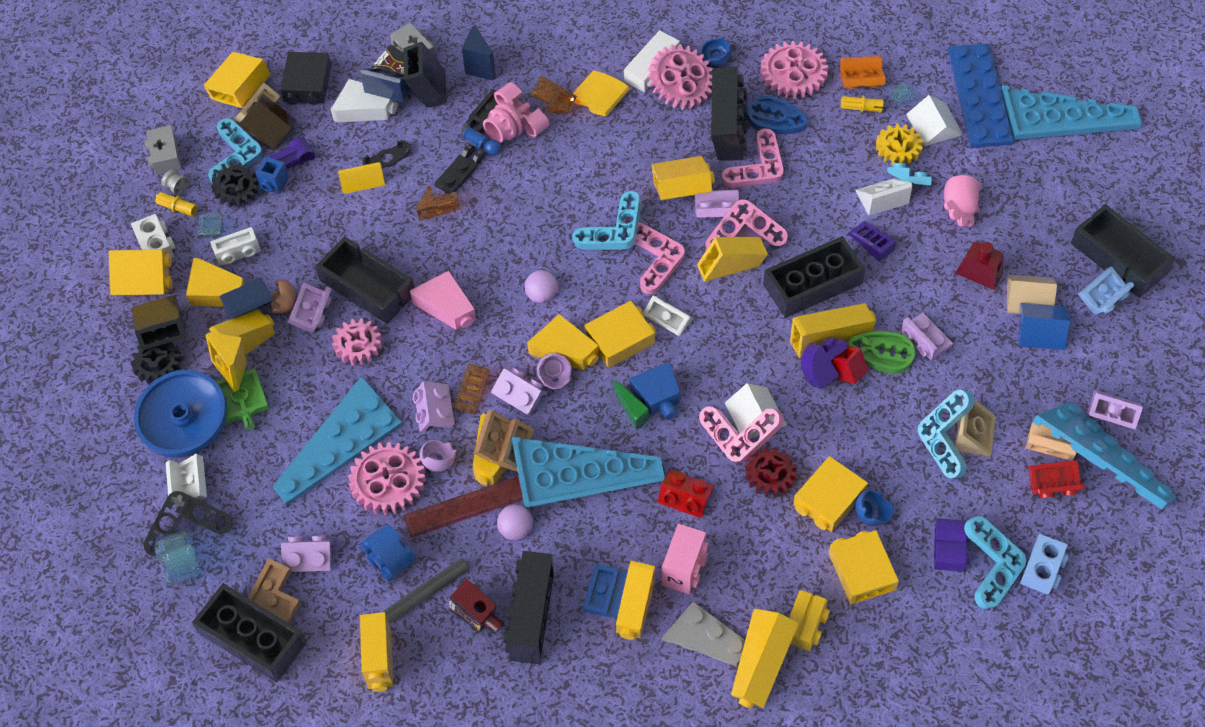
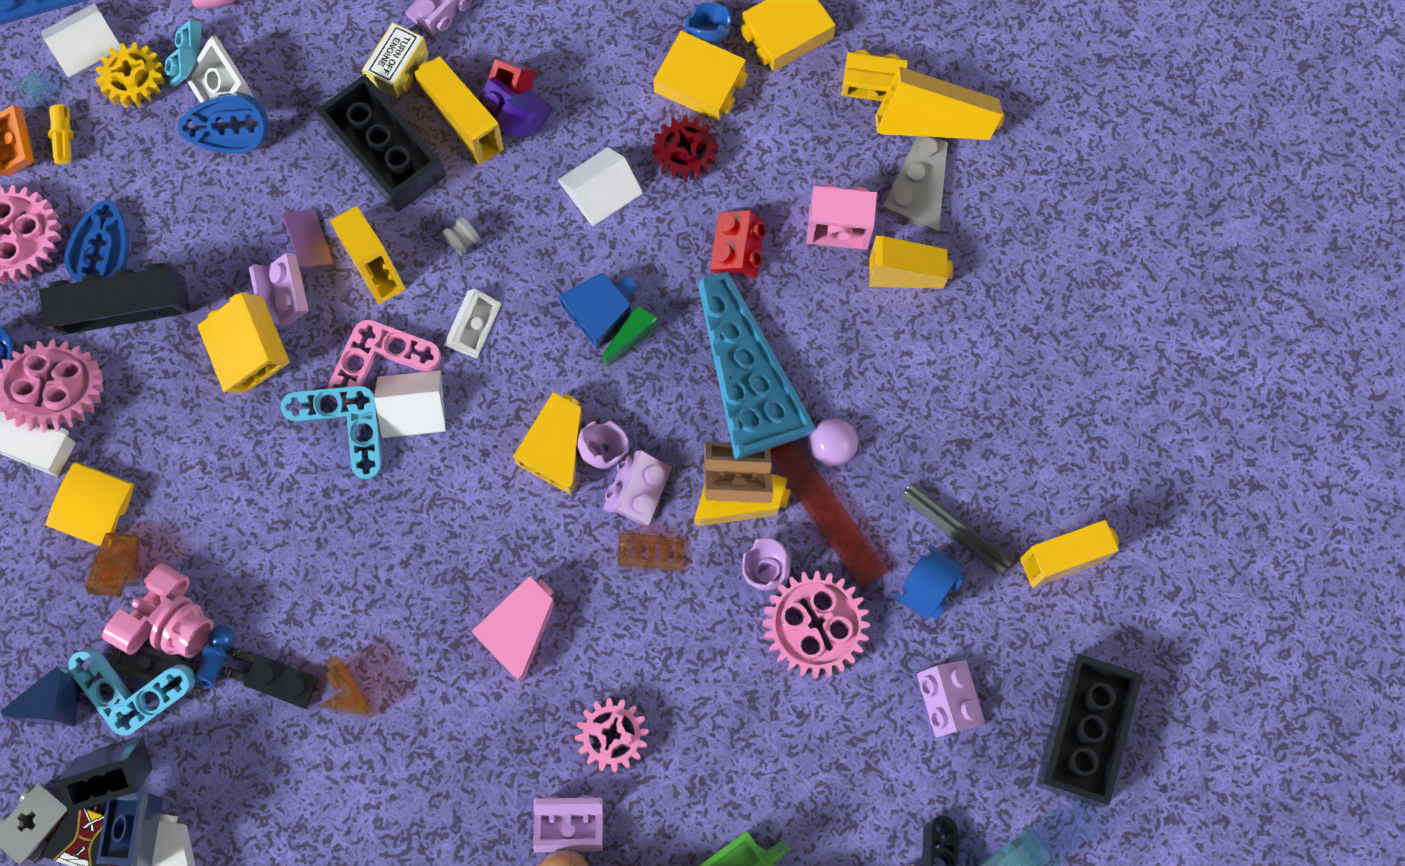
camera: 110 degrees left, 15 degrees up
medium nougat plate [248,558,301,624] -> none
dark azure wing [273,376,402,505] -> none
black piece [315,236,414,324] -> none
yellow slope [338,162,385,194] -> none
black piece [362,140,410,168] -> none
lavender bracket [413,381,455,432] -> none
dark red torso [449,578,504,634] -> none
black brick [504,551,554,665] -> none
lavender hair [525,270,559,303] -> none
blue plate [583,563,628,619] -> none
yellow brick [584,301,656,368] -> none
bright pink beam [699,406,784,463] -> none
bright pink beam [705,199,788,249] -> none
bright pink beam [722,129,783,188] -> none
dark purple slope [848,221,896,261] -> none
bright green piece [848,331,915,374] -> none
none -> medium azure beam [68,648,195,735]
none -> blue piece [178,92,269,154]
none -> brick [362,22,428,99]
none -> white slope [374,370,446,438]
none -> light grey wheel [442,216,481,256]

